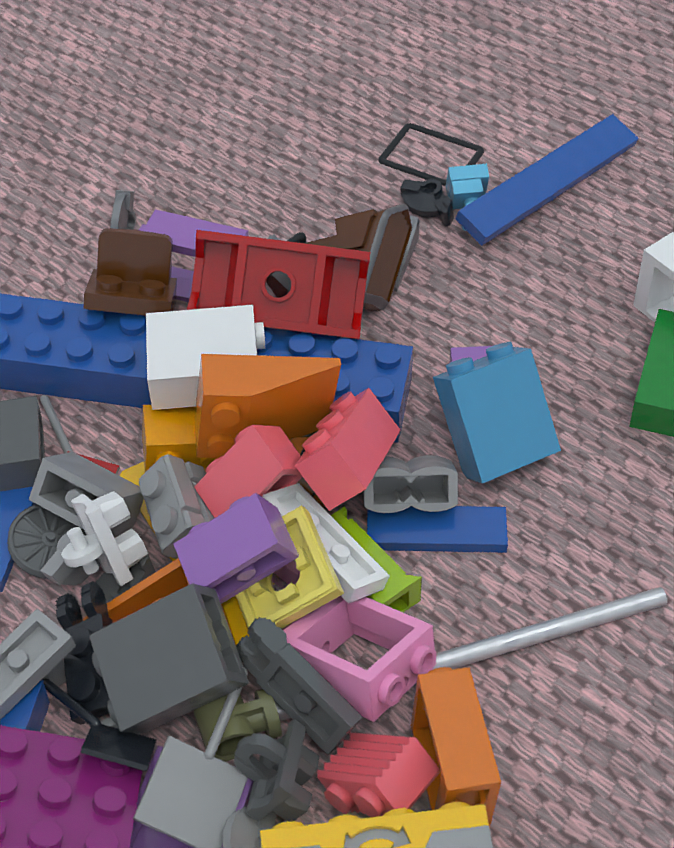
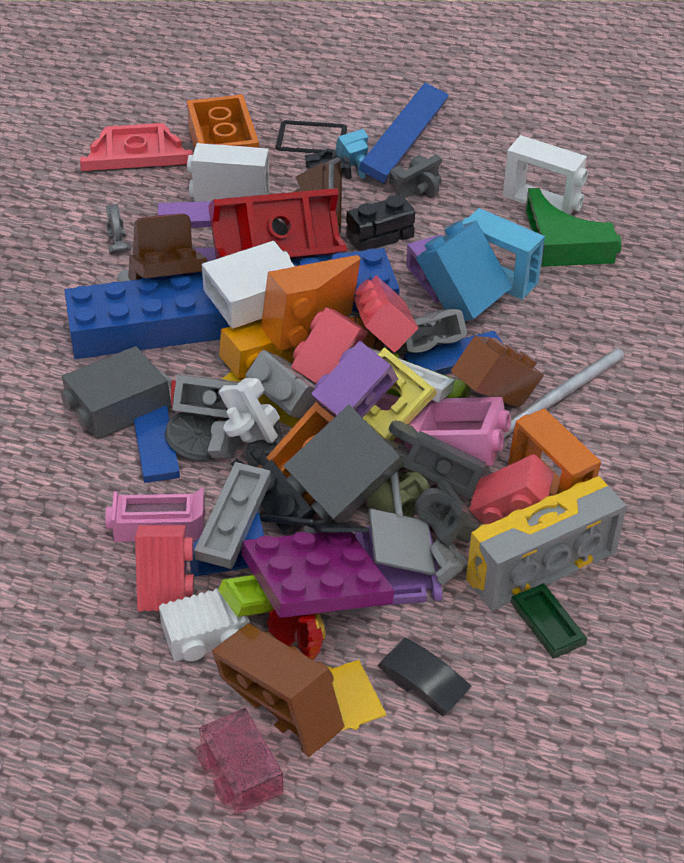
camera: 25 degrees left, 5 degrees down
none -> coral wing [80,123,193,171]
none -> orange brick [187,94,259,150]
none -> white brick [187,143,270,202]
none -> black brick [346,195,416,251]
none -> dark grey hips [389,155,442,199]
none -> dark orange wedge [450,336,544,408]
none -> medium azure window [462,208,545,299]

